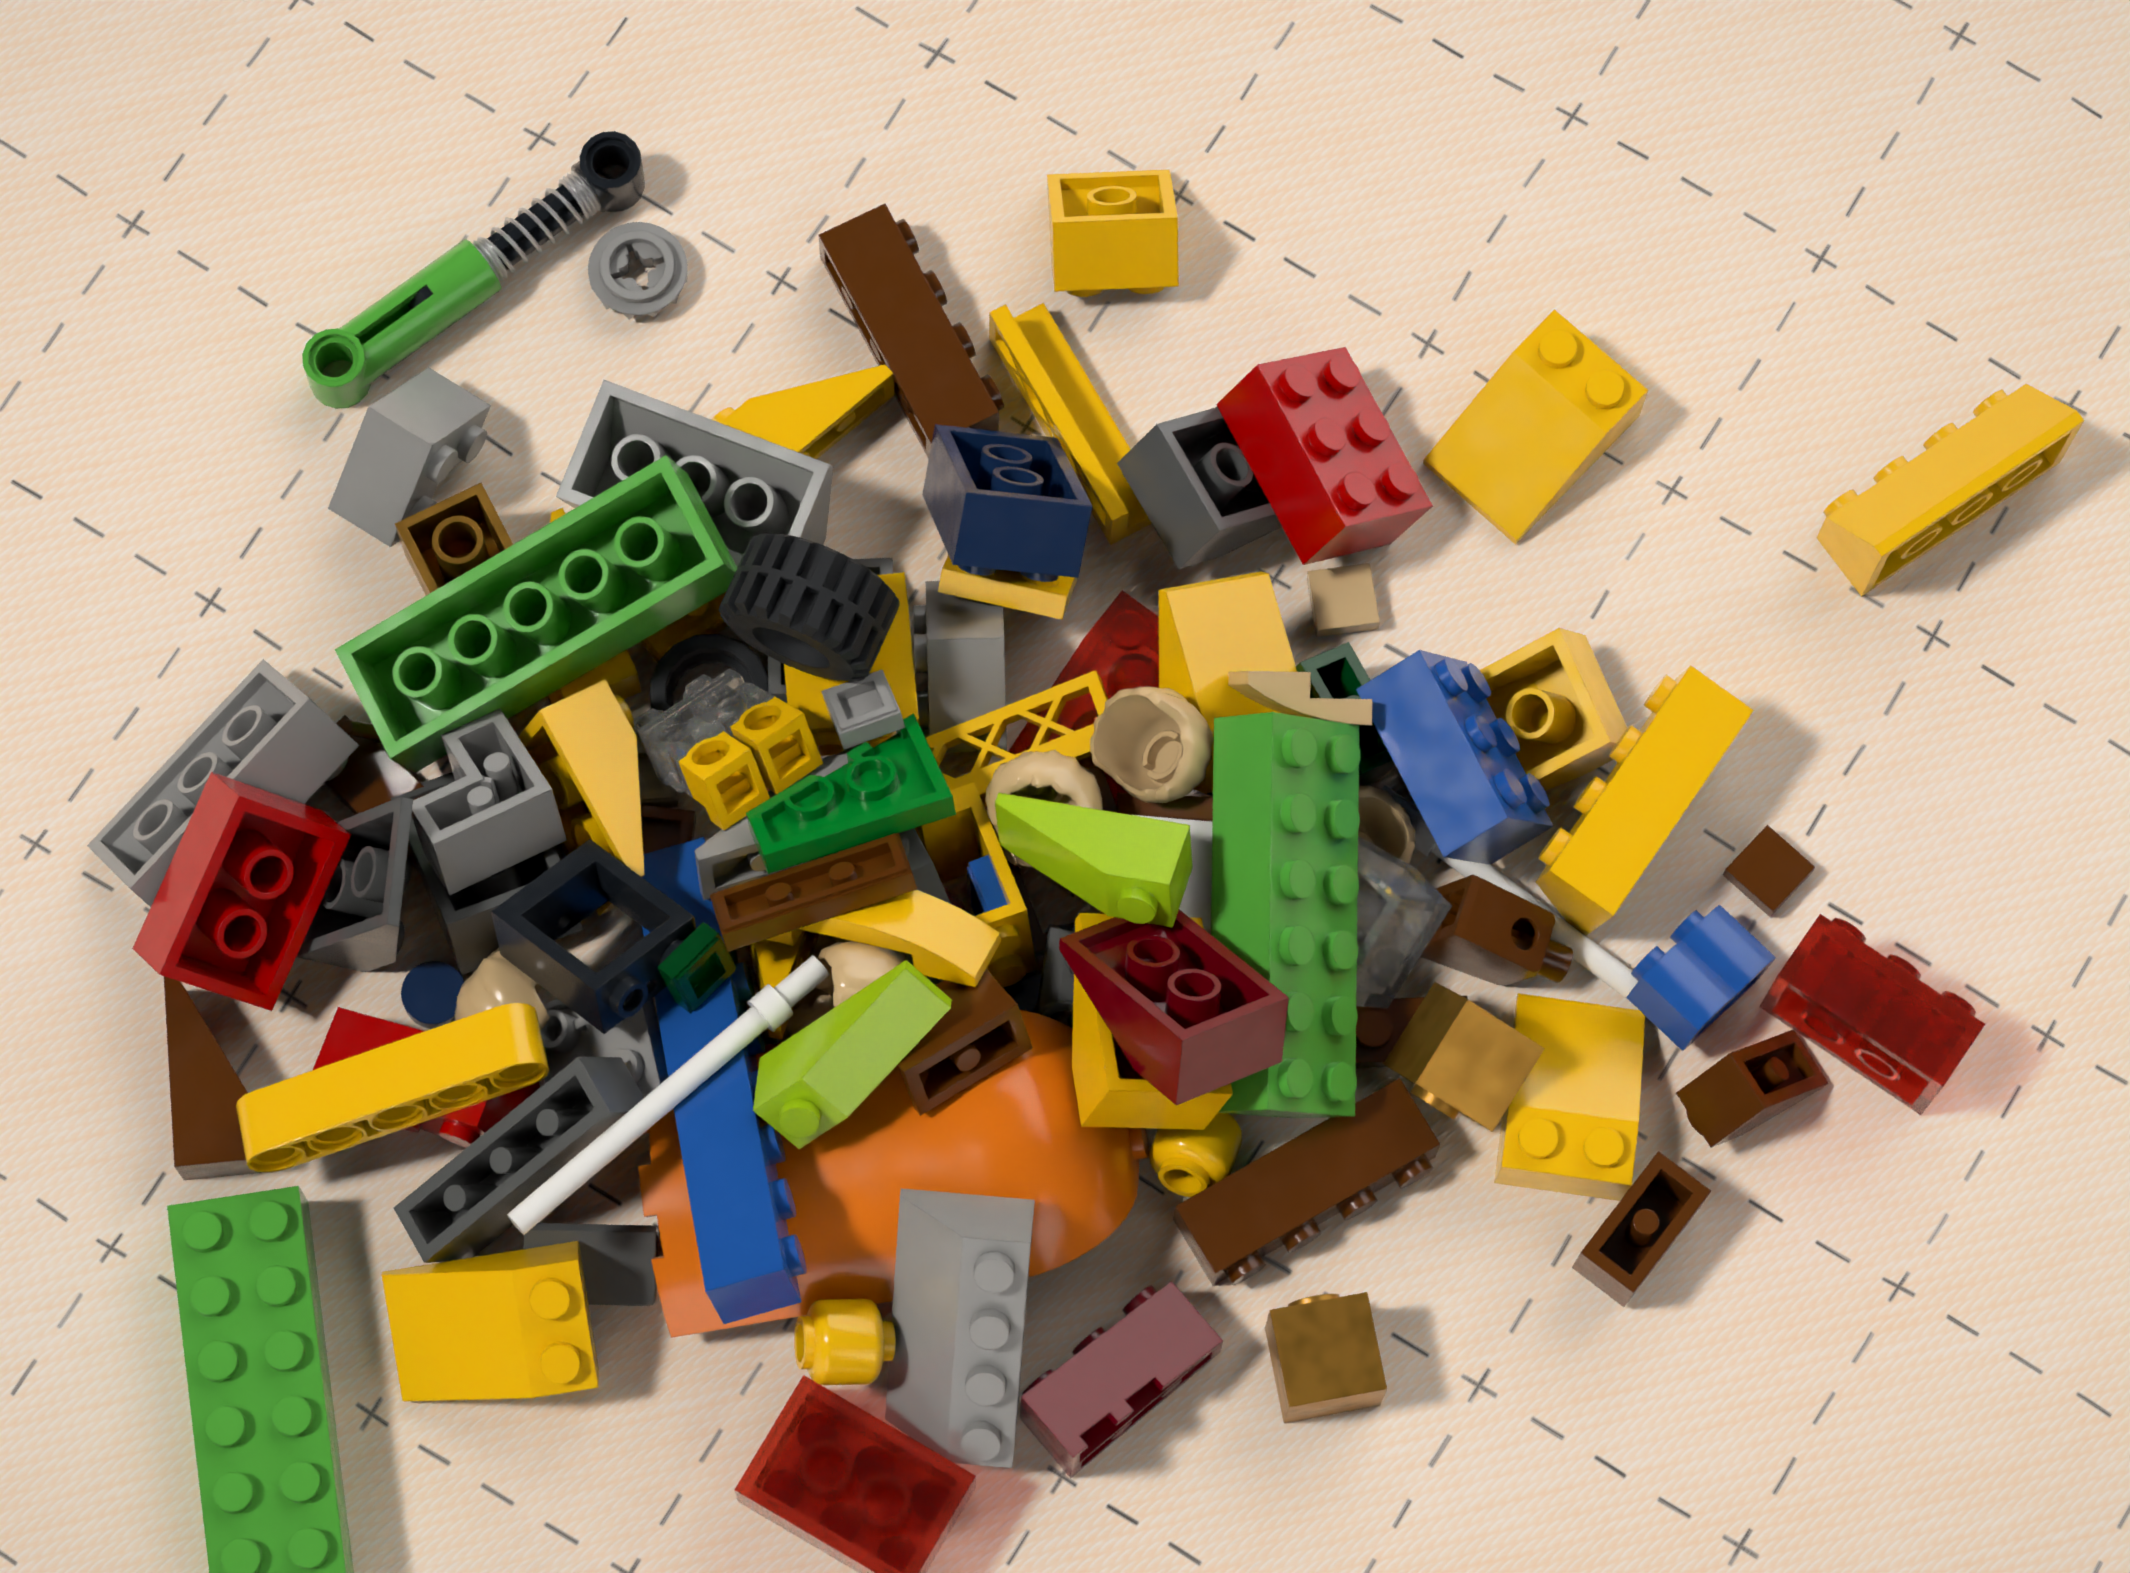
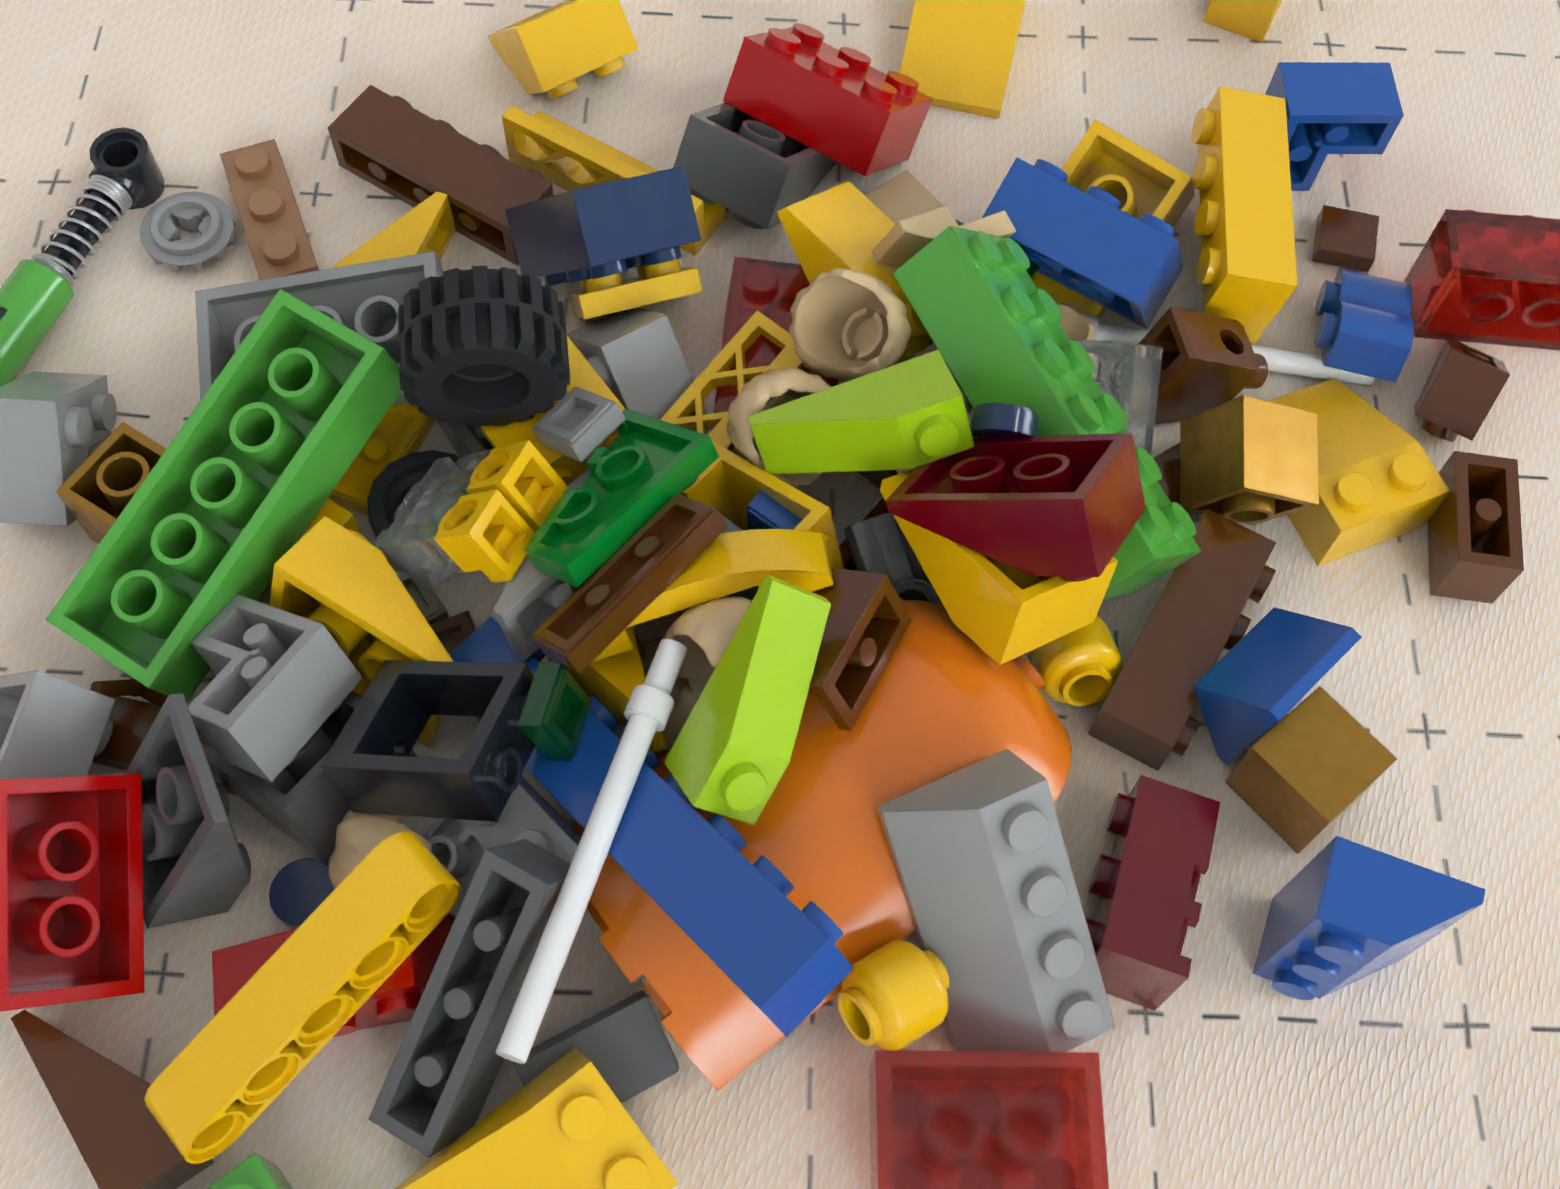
camera: 30 degrees left, 10 degrees down
none -> medium nougat plate [220,139,319,280]
none -> dark blue tile [969,403,1039,438]
none -> blue slope [1193,607,1362,765]
none -> blue slope [1253,836,1486,1000]
none -> blue brick [1265,62,1404,191]

